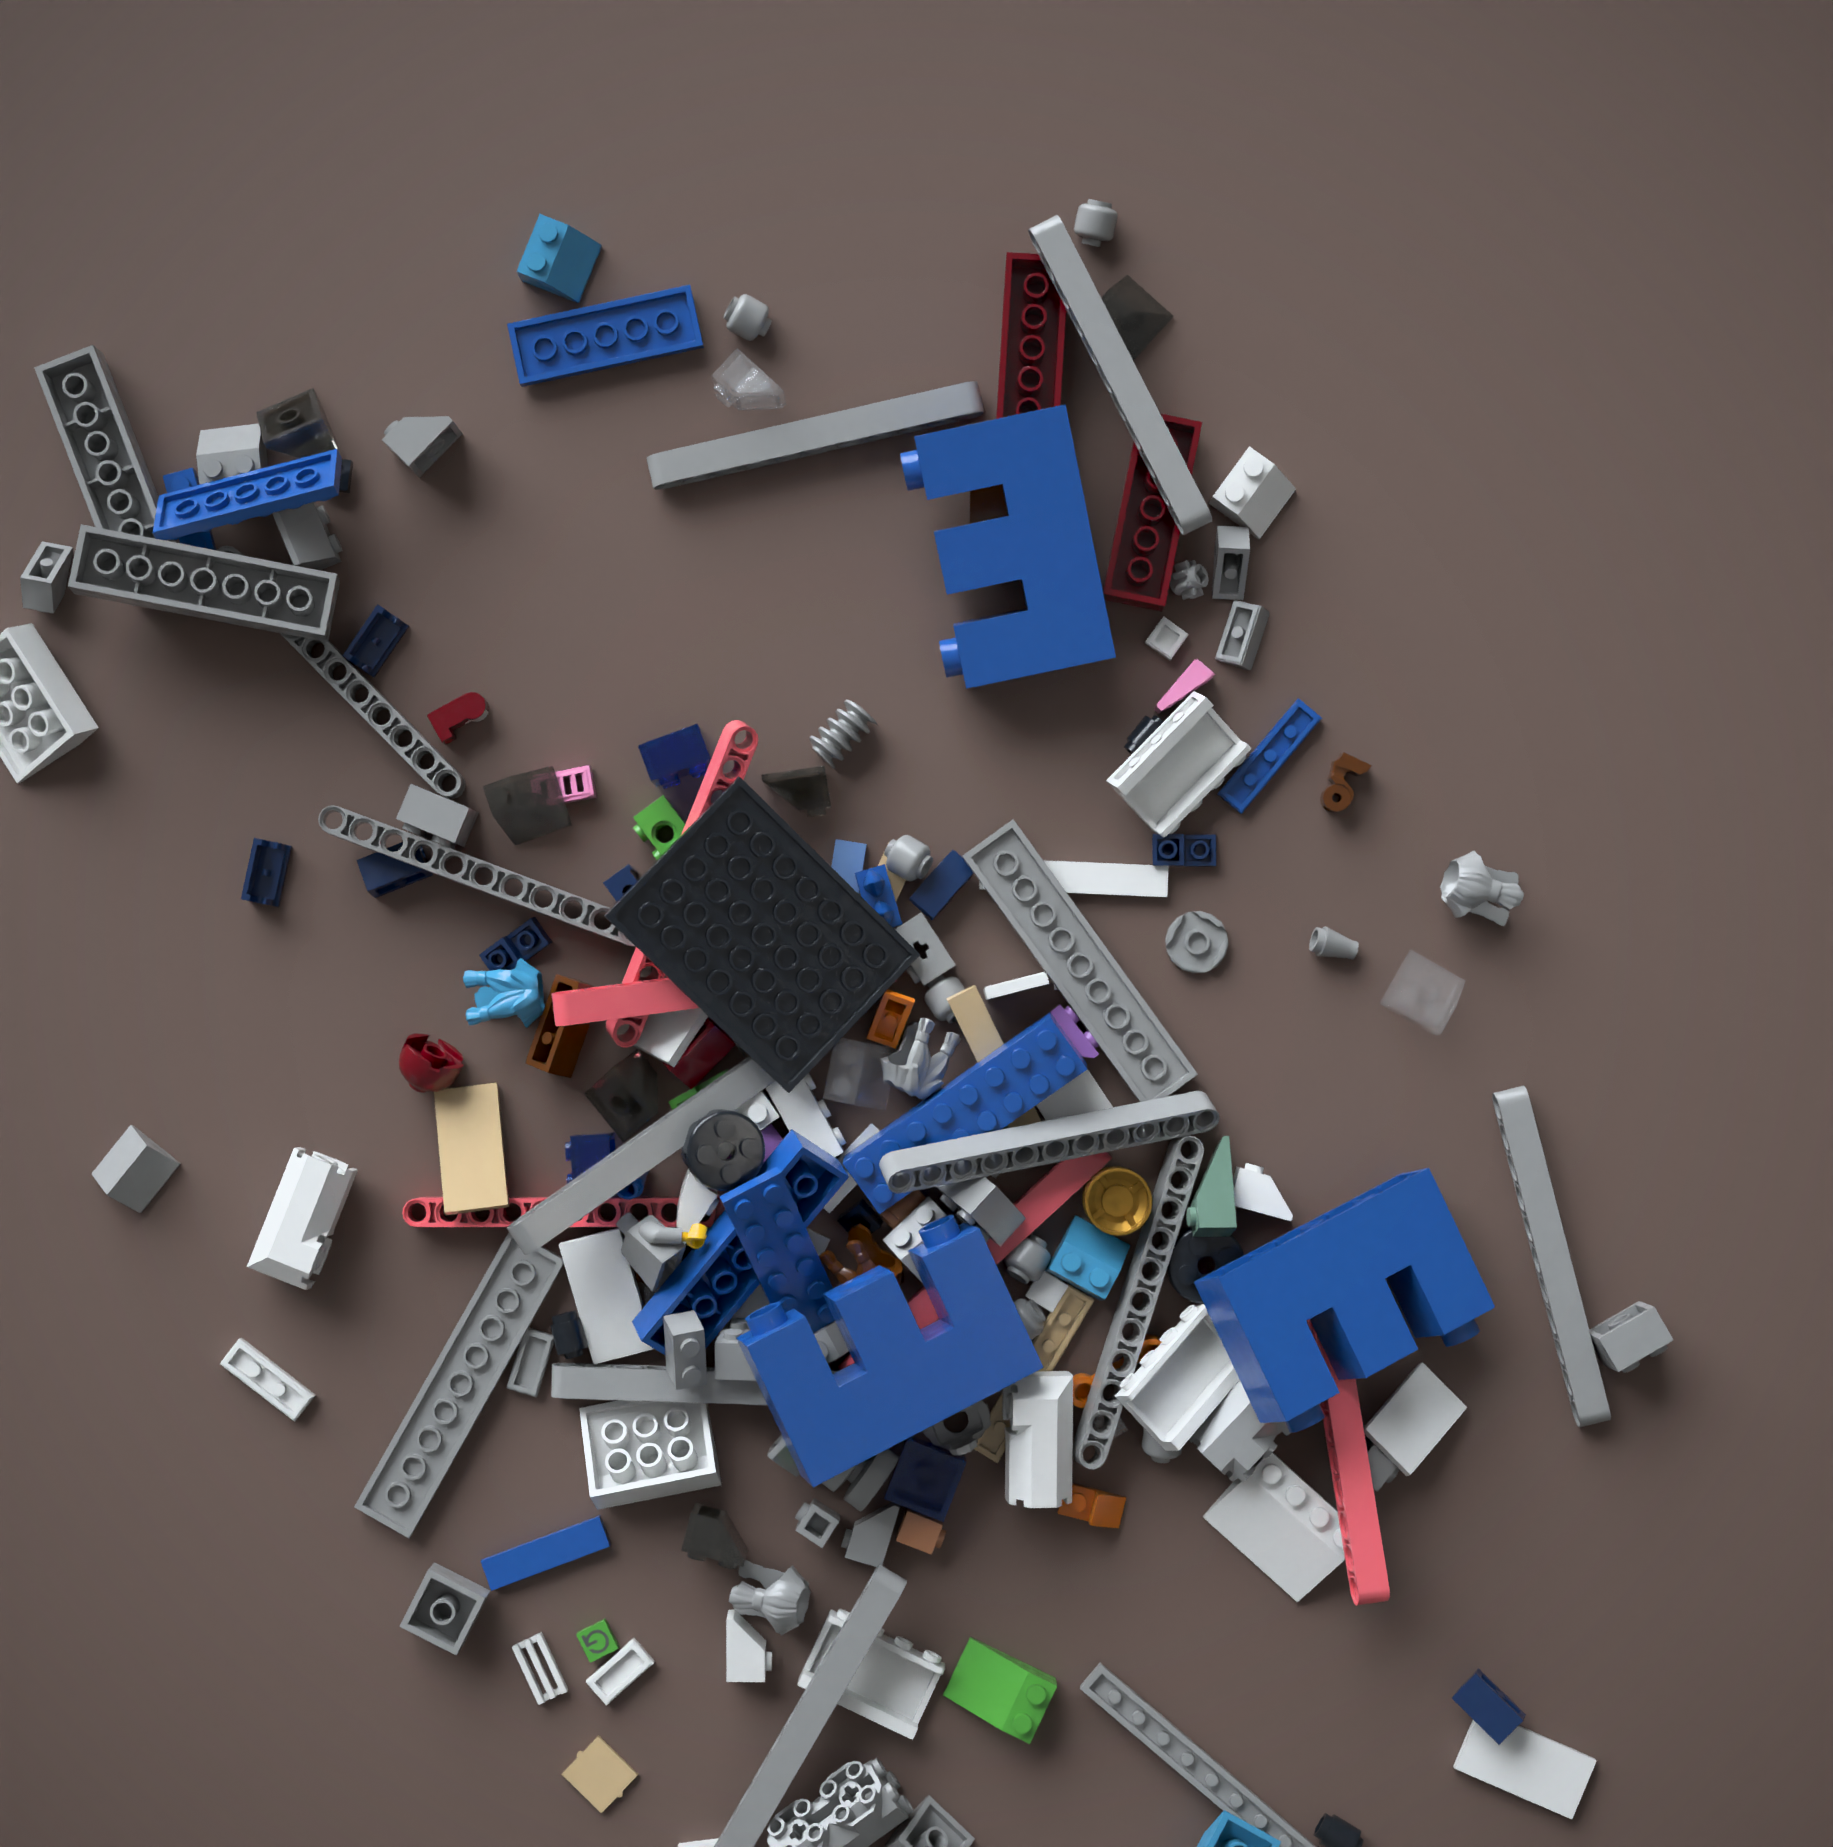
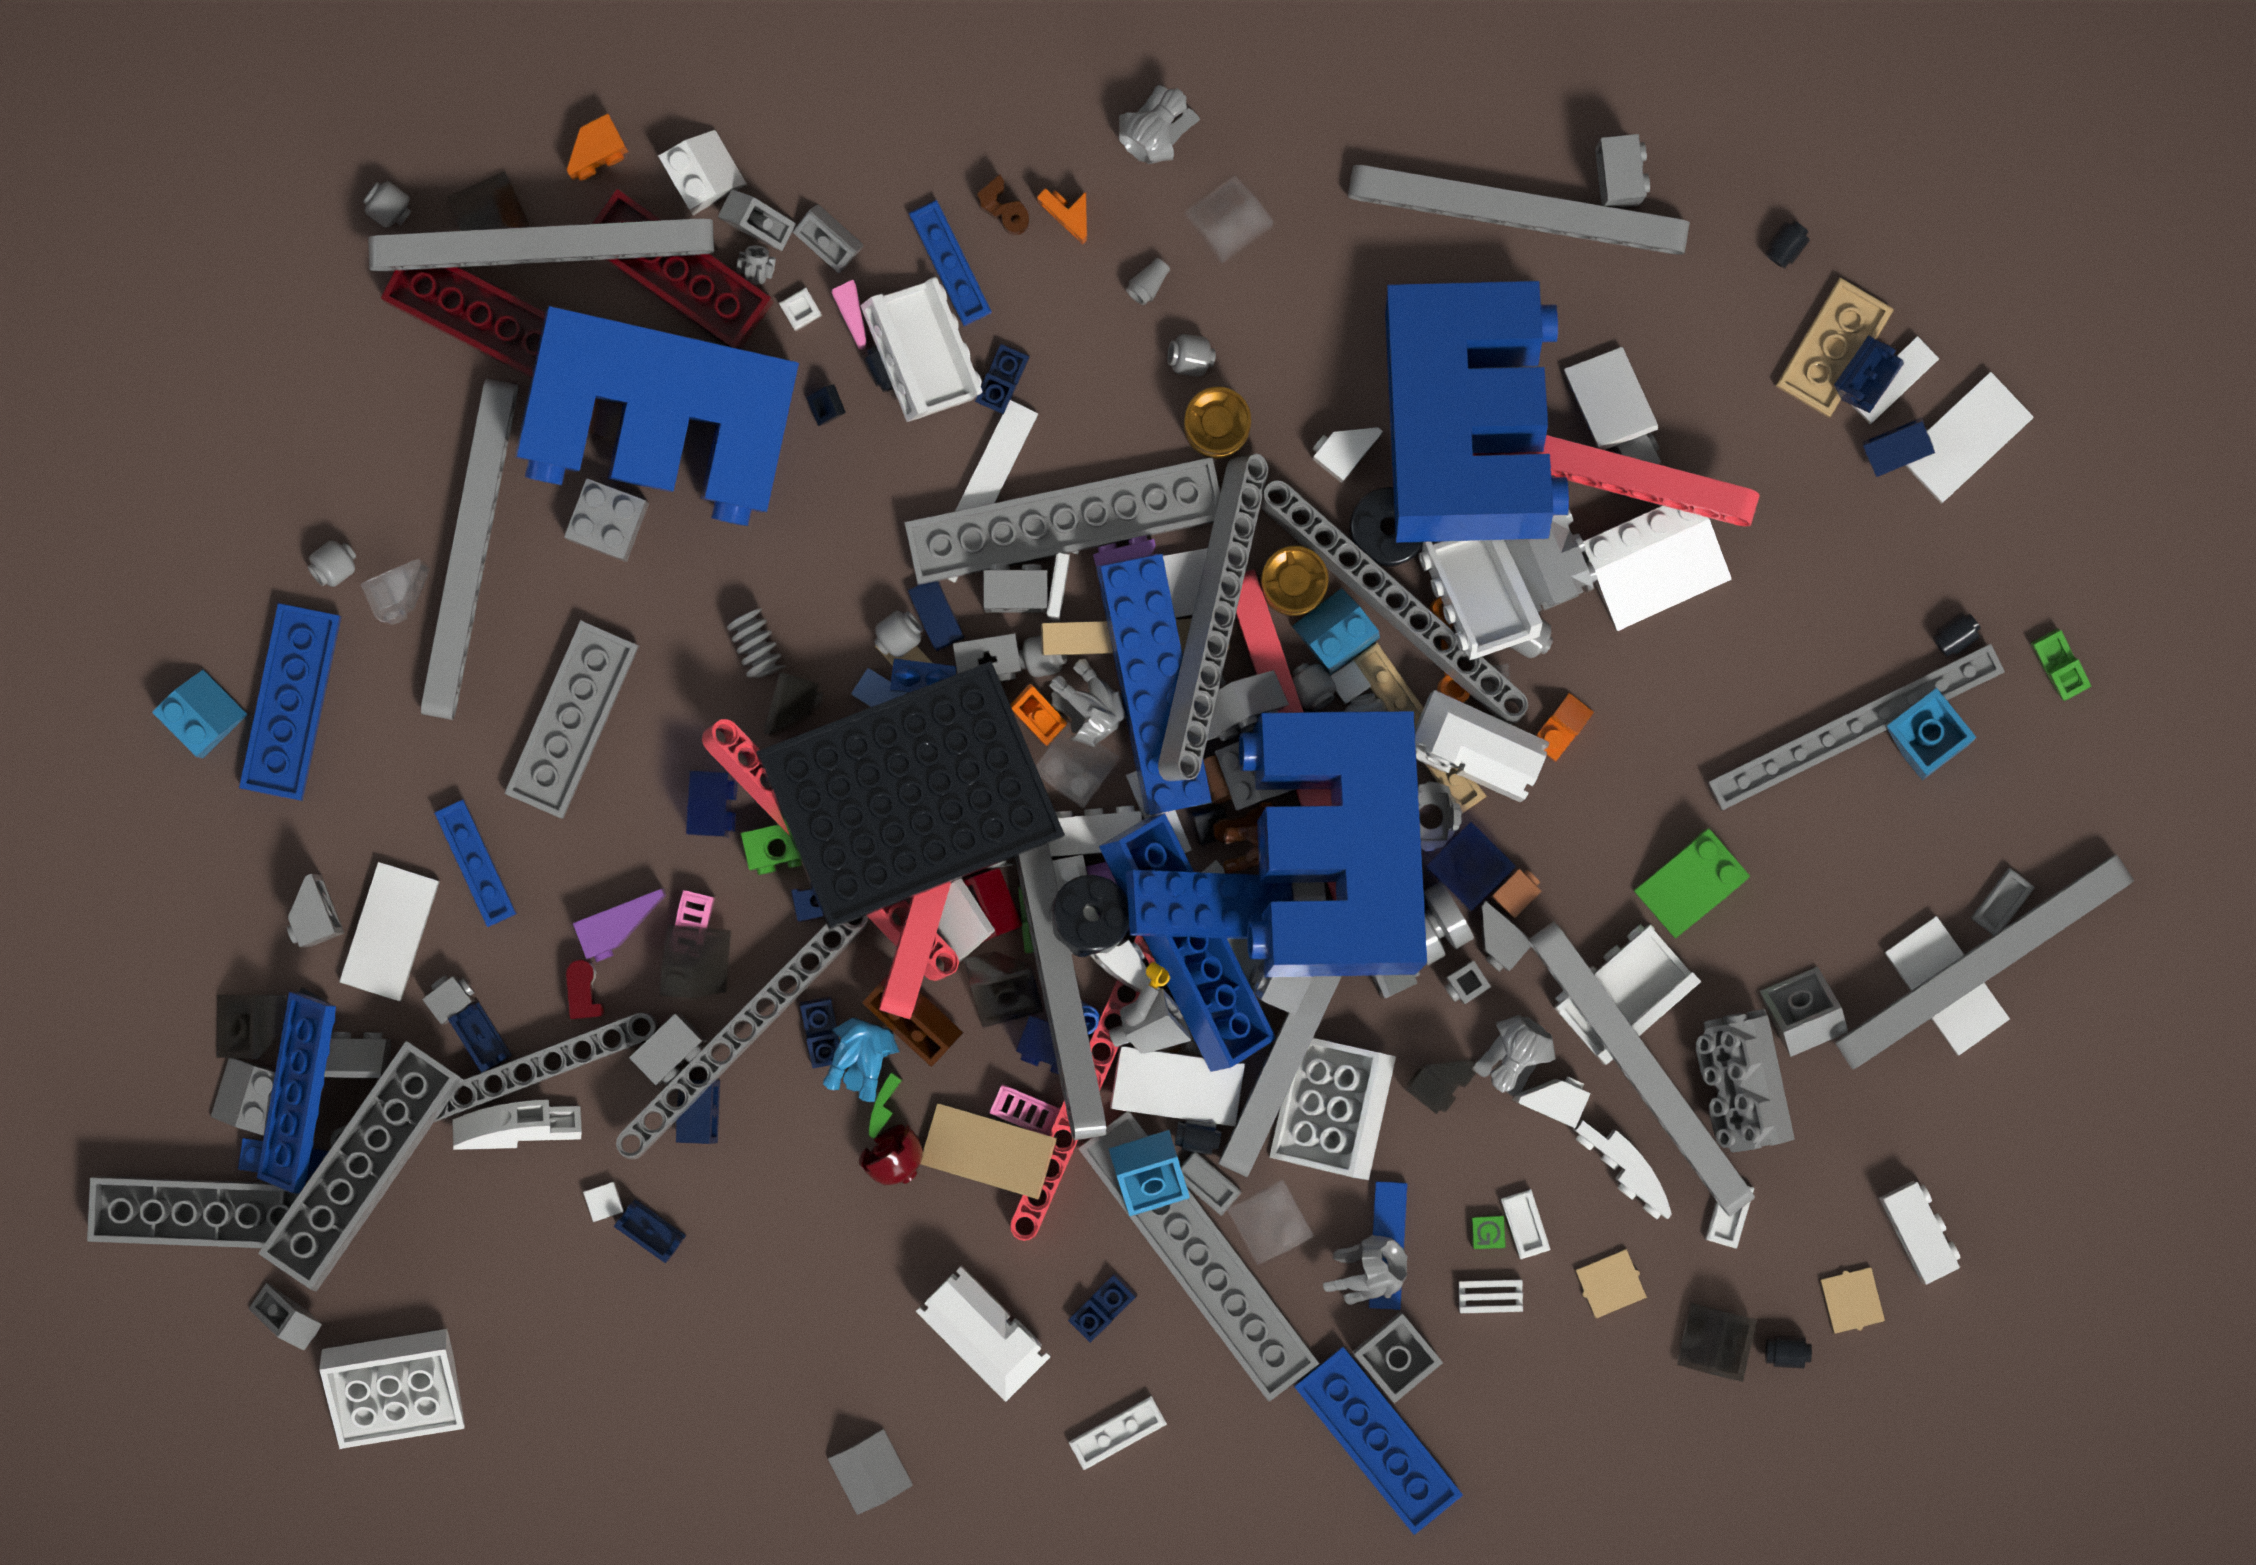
camera: 70 degrees left, 0 degrees up
light grey brick [663,1310,707,1390] -> none
light grey tile [1165,911,1228,973] -> none
sand green slope [1186,1136,1237,1237] -> none
none -> white tile [340,862,440,1001]
none -> light grey brick [422,975,476,1025]
none -> blue plate [435,800,517,927]
none -> white slope [453,1100,582,1150]
none -> light grey plate [504,620,639,819]
none -> light grey brick [564,478,649,562]
none -> orange slope [567,114,628,181]
none -> medium lavender slope [573,889,666,962]
none -> white tile [583,1182,624,1222]
none -> black plate [806,384,846,426]
none -> bright green slope [869,1072,903,1139]
none -> light grey brick [984,564,1048,613]
none -> bright pink slope [990,1084,1060,1136]
none -> orange slope [1037,188,1087,245]
none -> dark blue slope [1068,1272,1138,1343]
none -> dark azure slope [1109,1130,1190,1216]
none -> light grey head [1167,334,1216,377]
none -> pearl gold wheel [1184,387,1251,459]
none -> clear slope [1227,1179,1314,1265]
none -> blue plate [1294,1346,1463,1535]
none -> light grey piece [1322,1235,1408,1305]
none -> white slope [1573,1120,1672,1219]
none -> black brick [1765,221,1810,269]
none -> tan tile [1775,278,1894,418]
none -> dark blue hinge [1834,335,1904,413]
none -> white tile [1852,336,1939,424]

